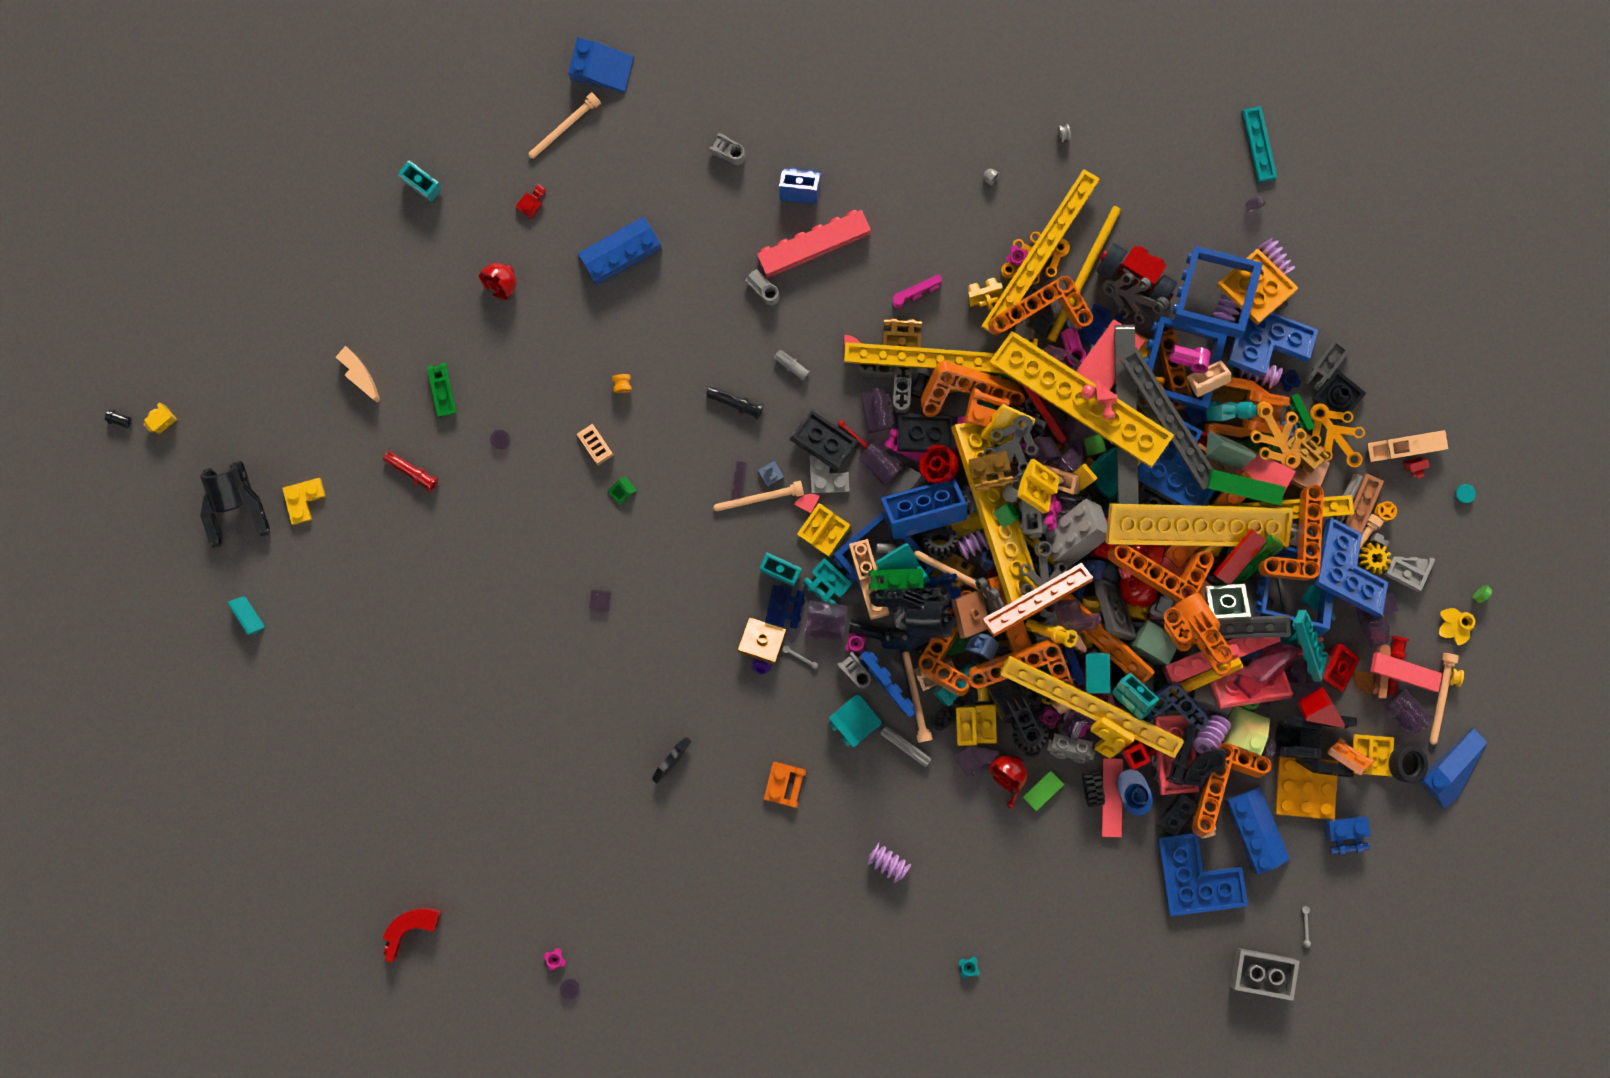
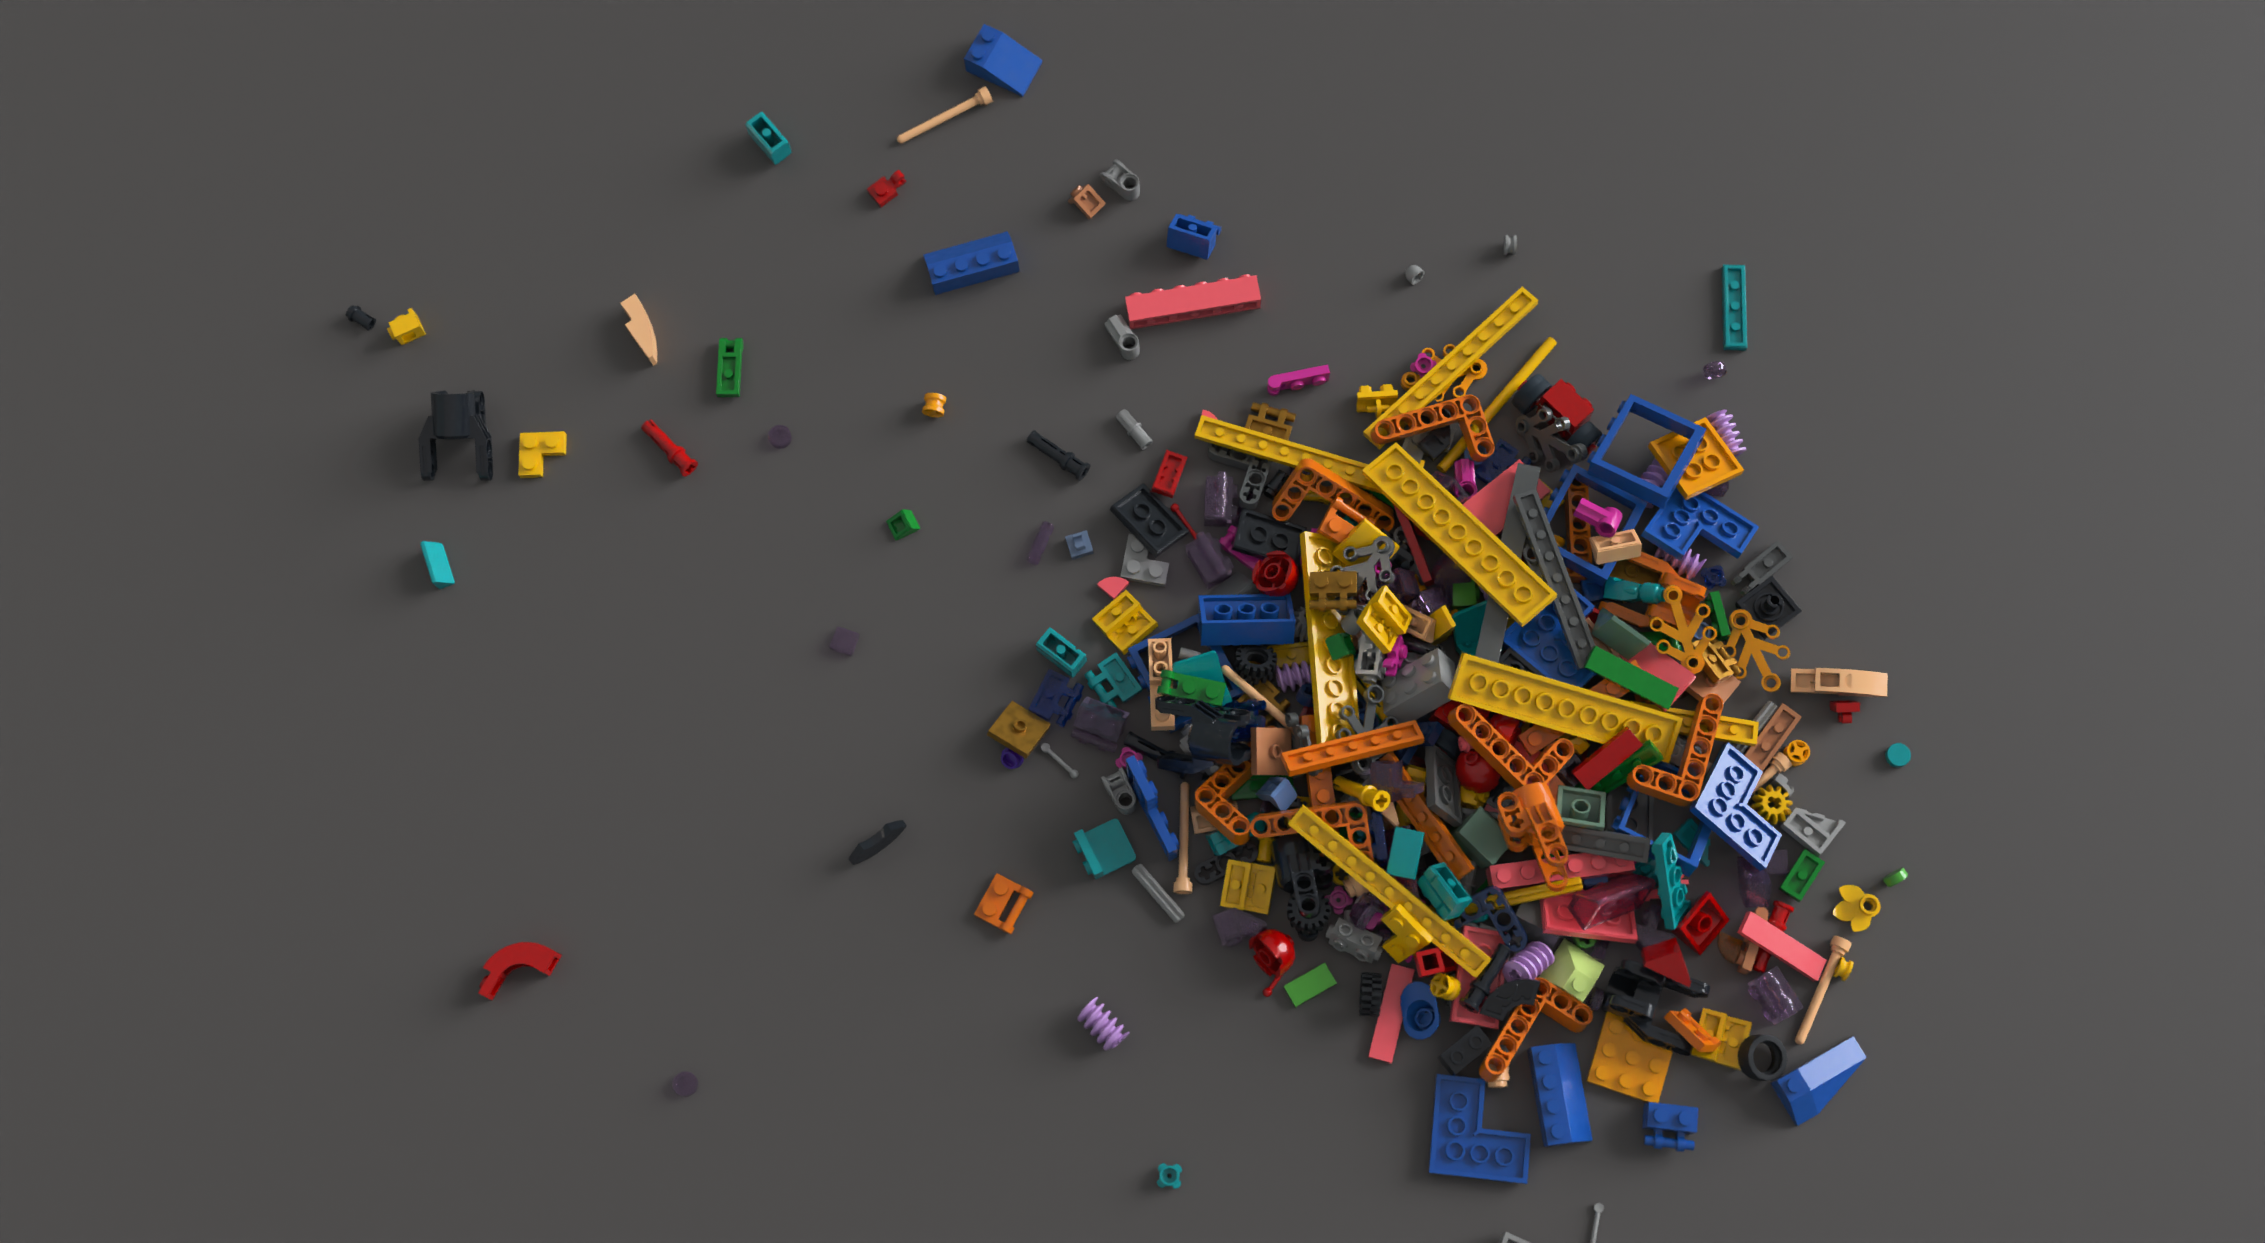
camera: 15 degrees right, 10 degrees down
red cylinder [478,263,517,301] -> none
dark pink plate [543,948,566,971] -> none
light nougat slope [577,424,614,466] -> none
light nougat piece [713,481,804,511] -> none
coral piece [1081,380,1117,420] -> none
none -> nougat bracket [1068,184,1106,219]
none -> red plate [1151,450,1188,499]
none -> yellow wheel [1430,973,1461,1001]
none -> green plate [1778,849,1825,902]

